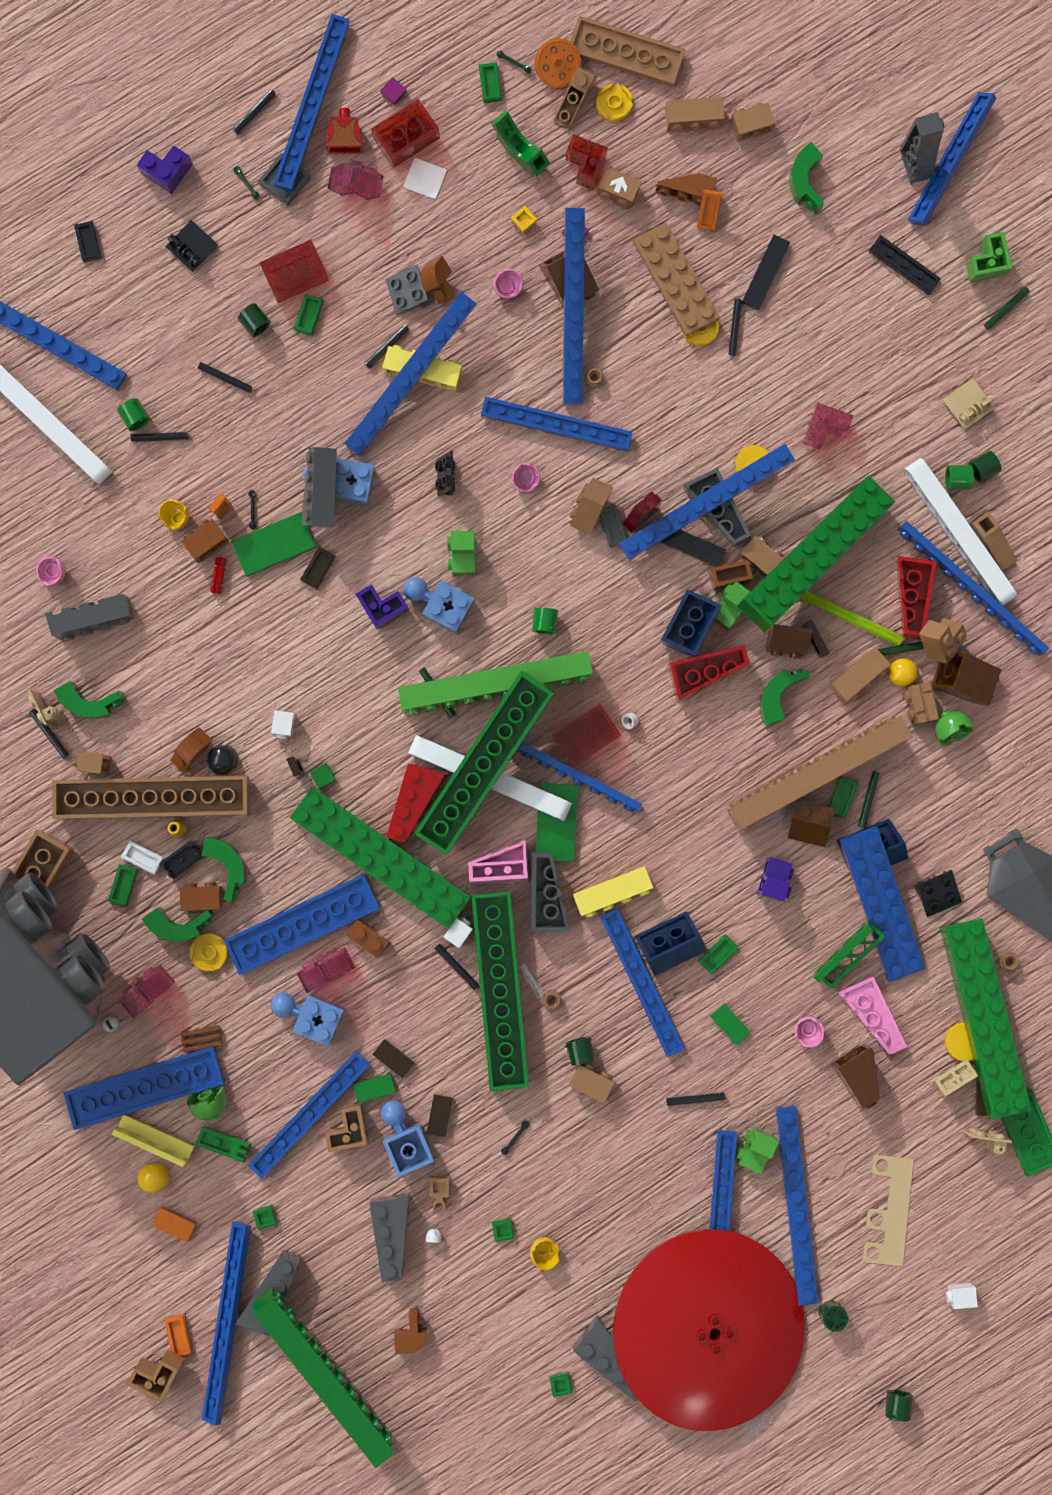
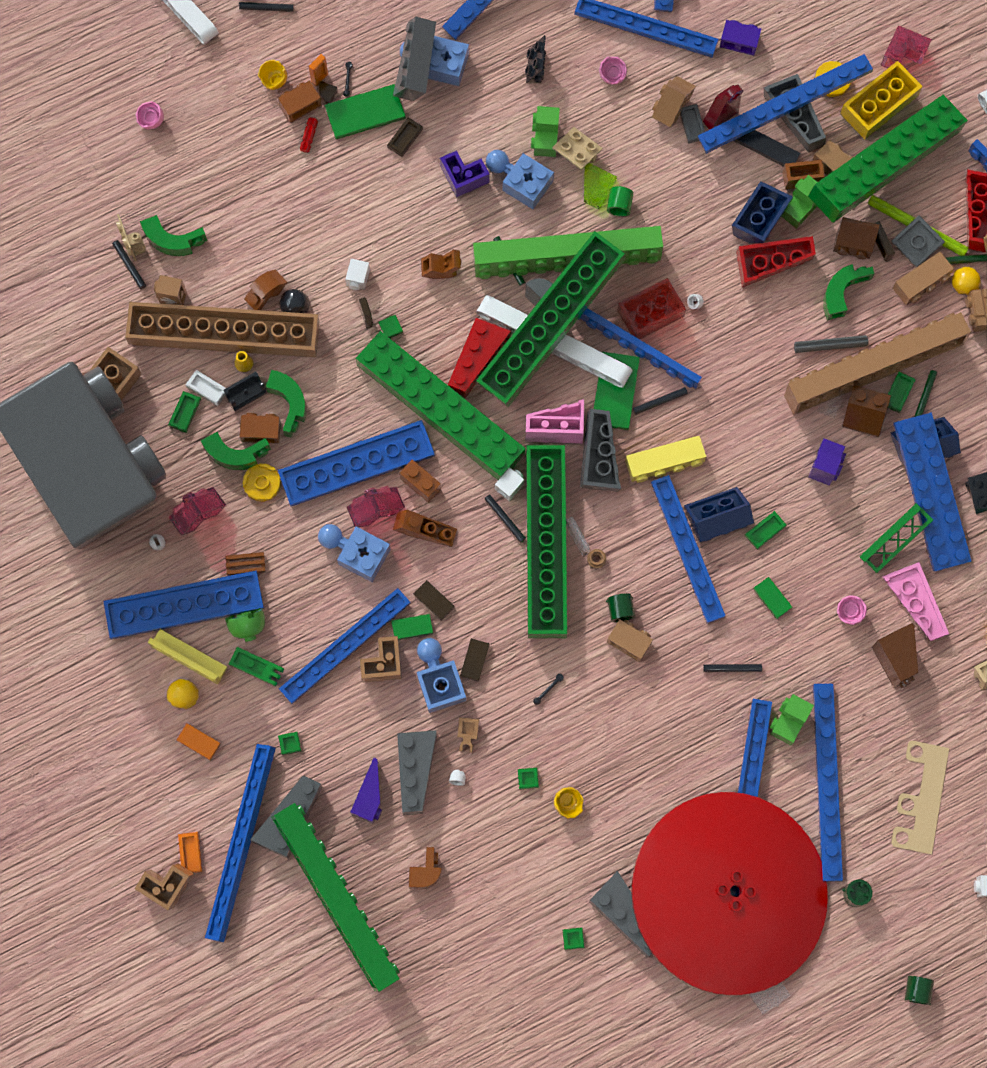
camera: 10 degrees right, 10 degrees down
dark grey wedge [45,594,134,642] -> none
none -> dark brown tile [319,81,338,104]
none -> dark purple slope [350,758,382,824]
none -> dark orange slope [393,510,457,547]
none -> dark orange brick [421,249,462,279]
none -> dark grey brick [525,278,552,306]
none -> tan hinge [552,127,603,170]
none -> clear neon green wing [584,163,617,210]
none -> black bar [633,387,688,415]
none -> dark purple brick [719,20,762,56]
none -> dark grey axle [794,335,869,353]
none -> yellow brick [840,61,923,140]
none -> dark grey tile [891,215,945,267]

